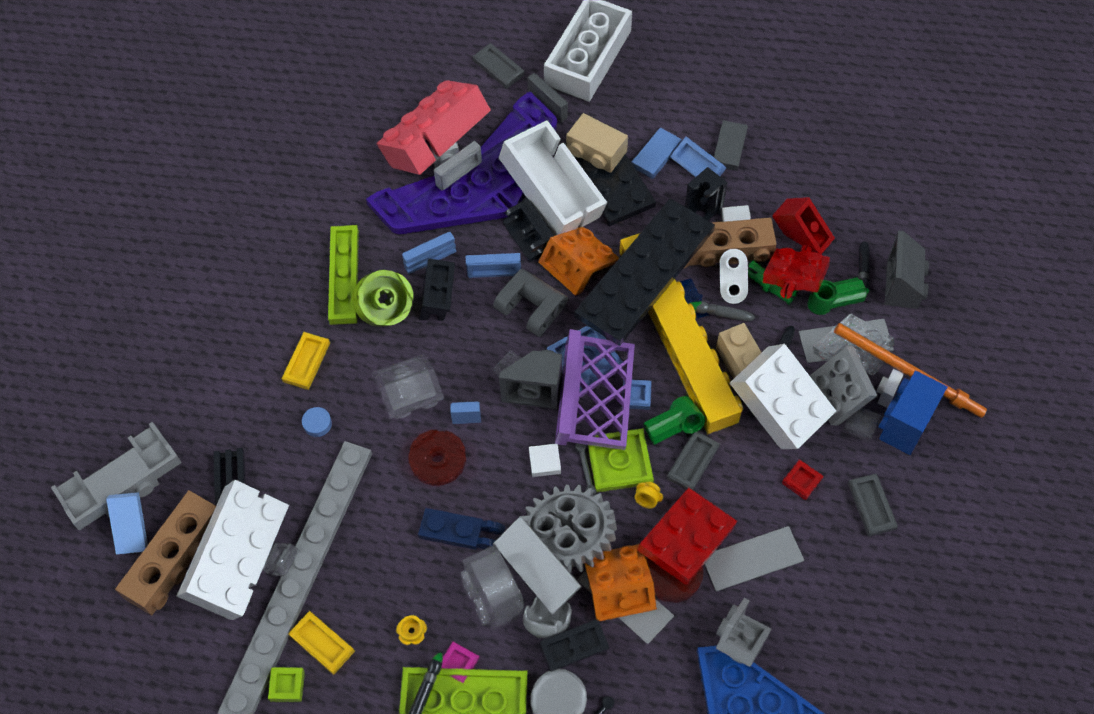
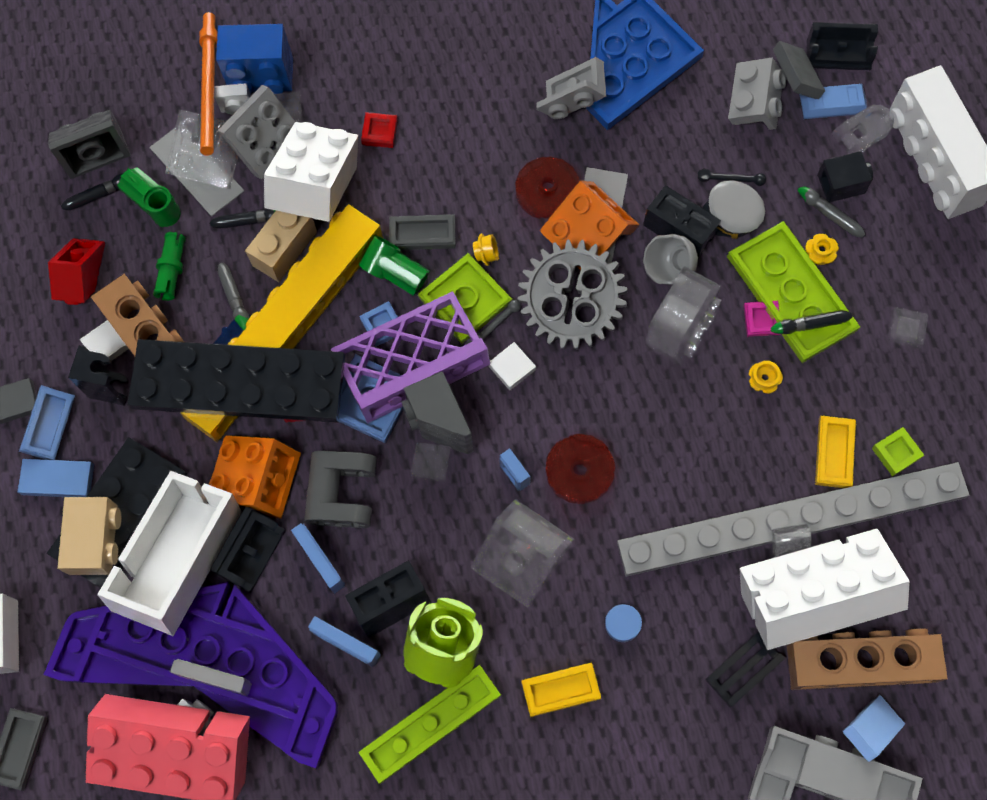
camera: 120 degrees left, 10 degrees up
dark blue hinge [418,508,505,552] -> none
light grey piece [493,516,582,615] -> none
dark grey tile [527,73,568,122] -> none
red plate [637,488,737,586] -> none
light grey piece [705,526,805,592] -> none
white plate [720,249,748,304] -> none
red plate [763,245,830,299] -> none
dark grey tile [848,473,898,537] -> none

